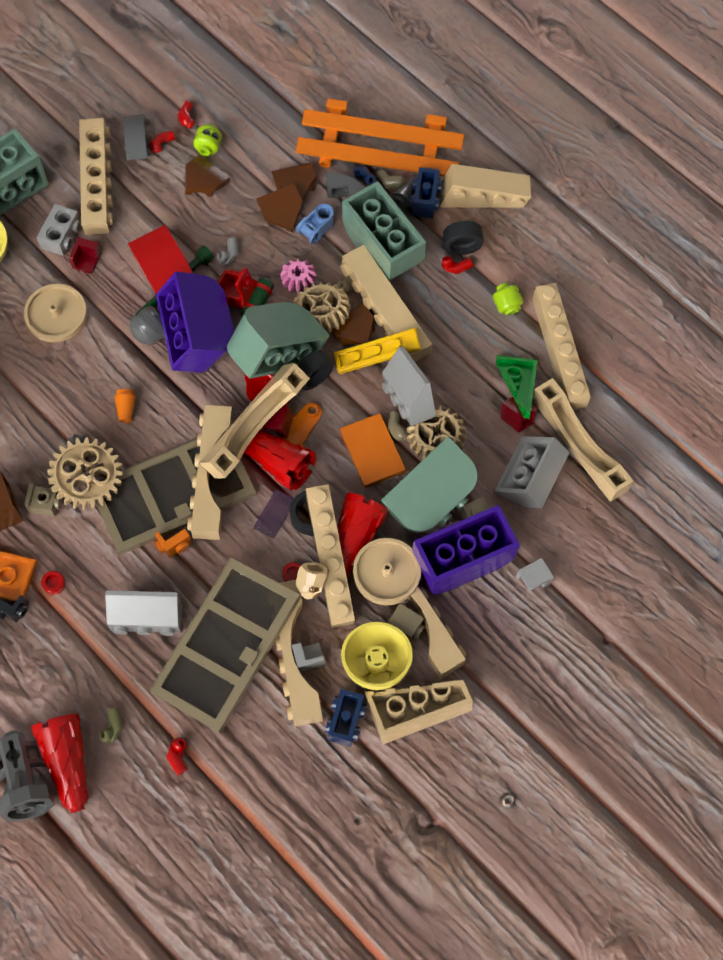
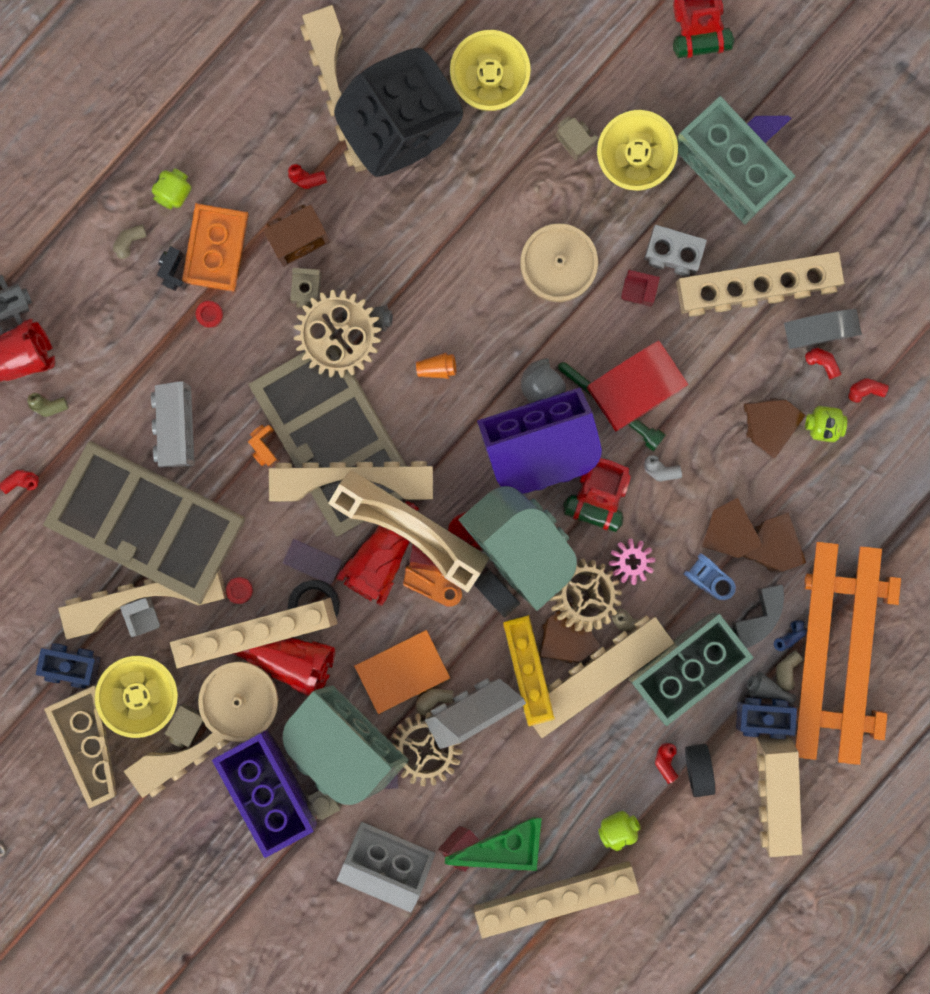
camera: 85 degrees right, 20 degrees up
tan rock [296,562,328,599] -> none
light grey panel [516,558,554,591] -> none
tan arch [532,378,633,502] -> none

